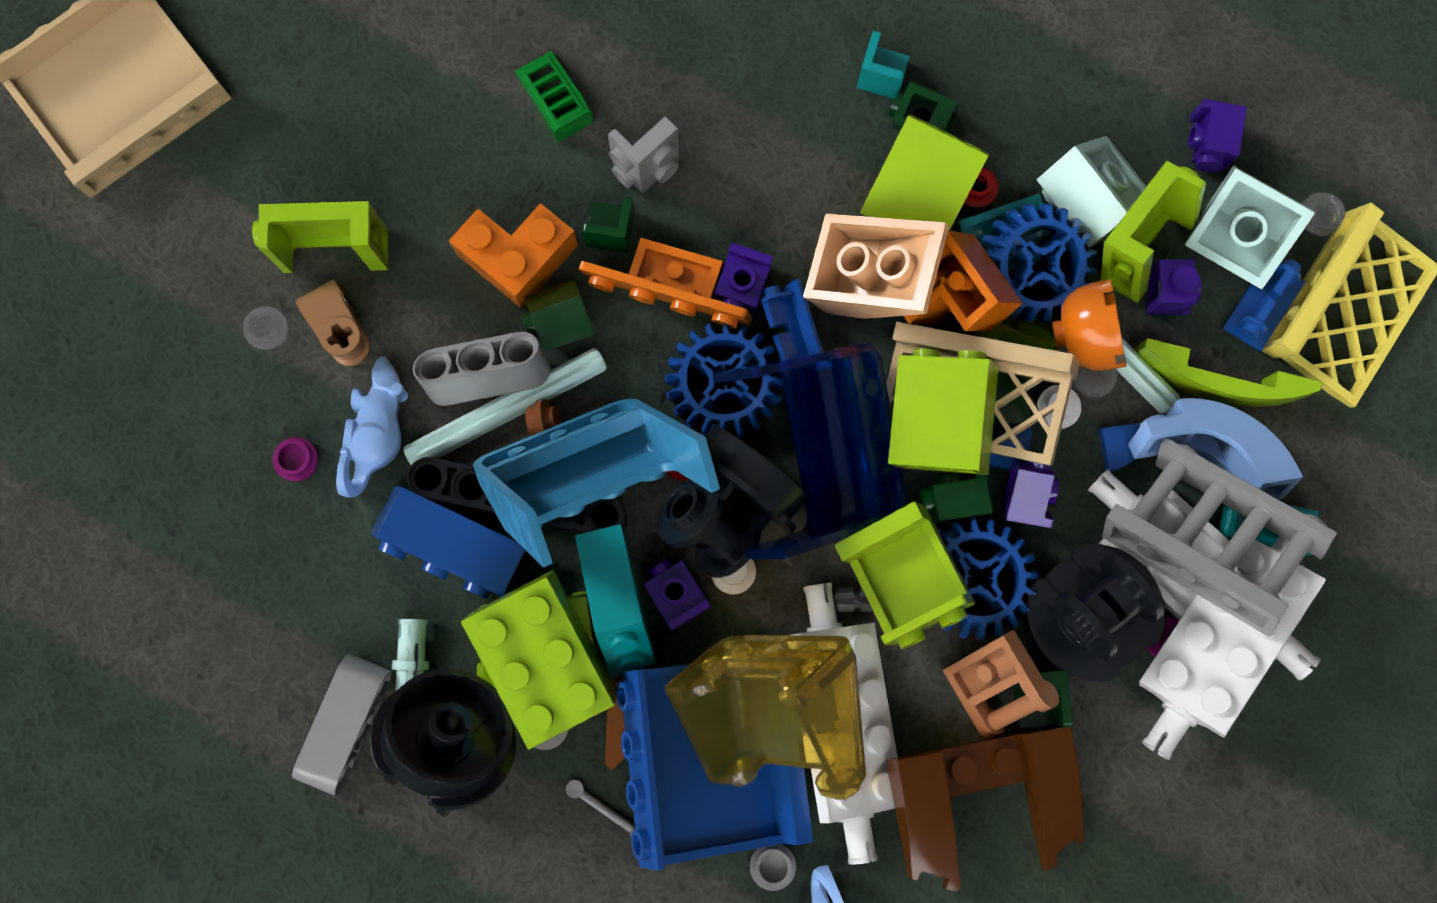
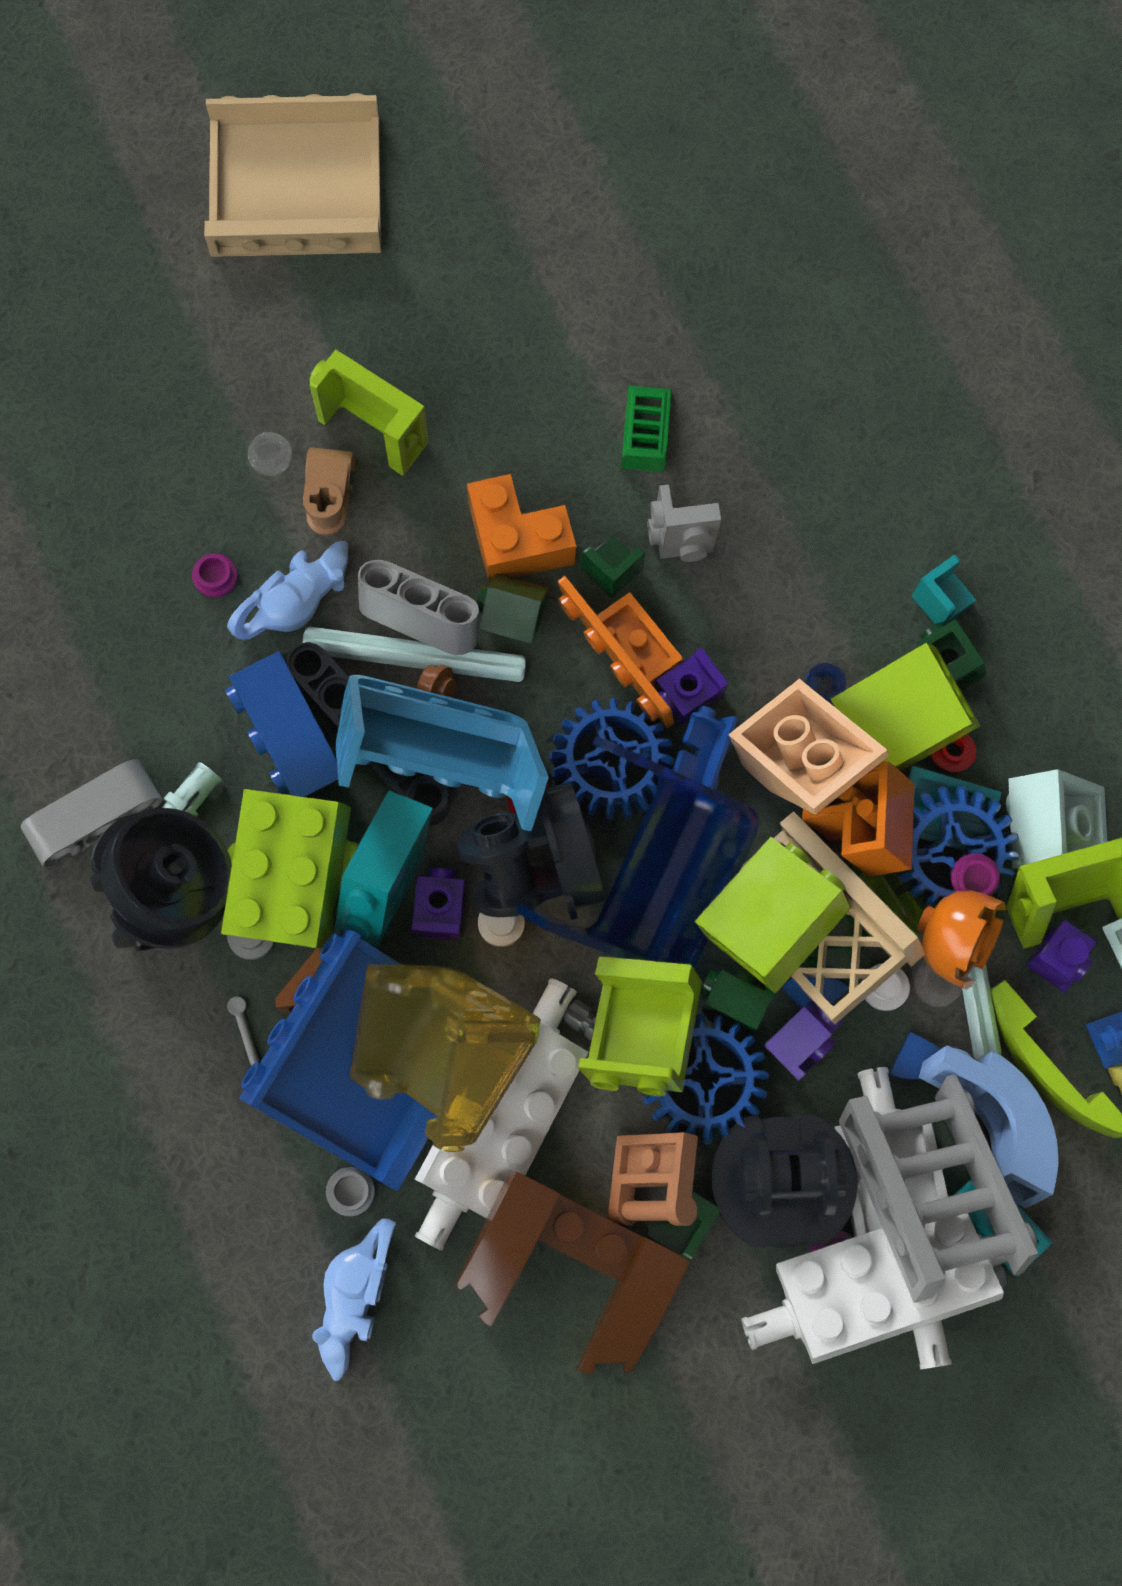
camera: 35 degrees right, 5 degrees down
none -> clear blue bush [804,663,846,705]
none -> magenta plate [951,853,1000,896]

